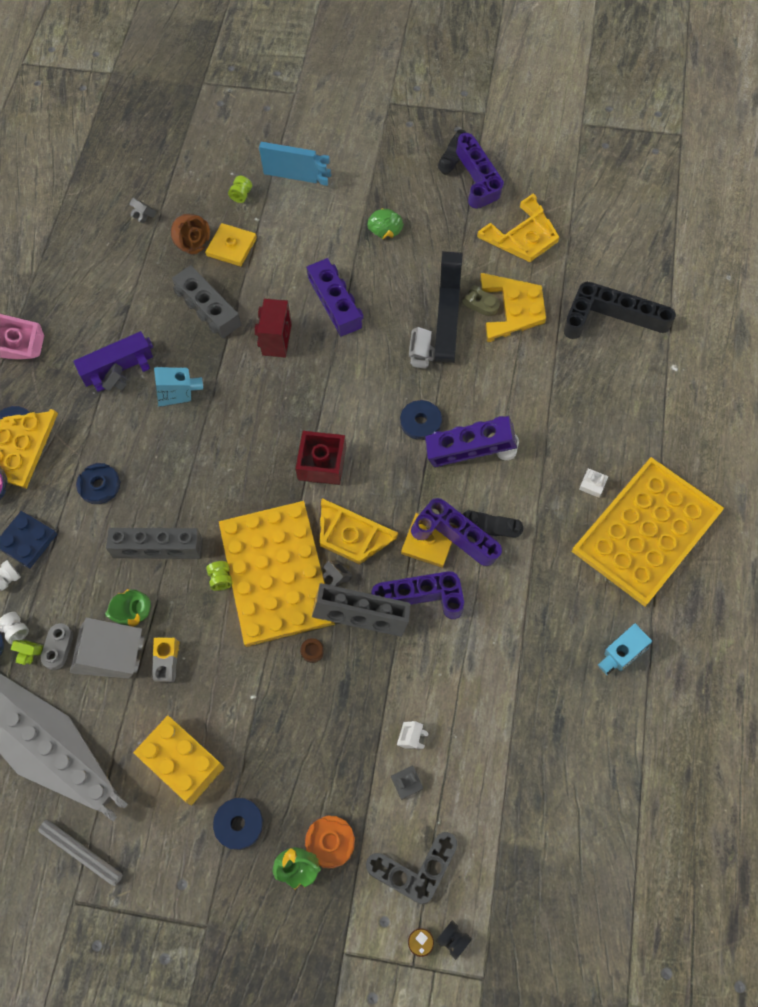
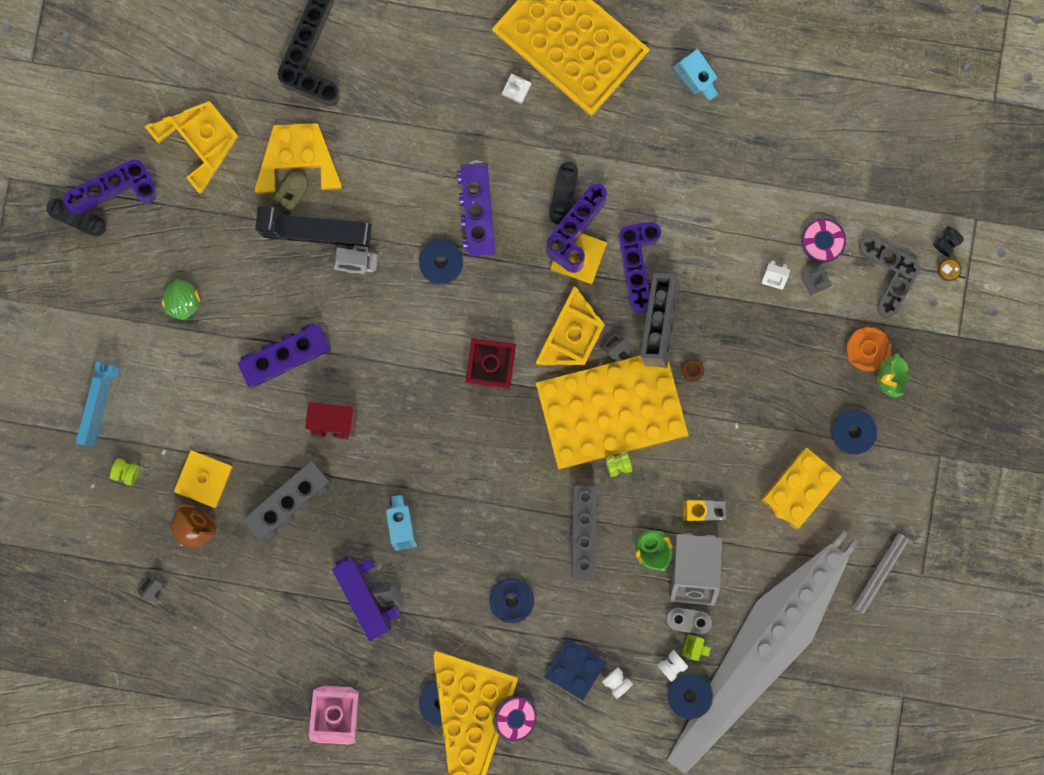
camera: 90 degrees left, 20 degrees up
none -> tile [801,219,846,263]

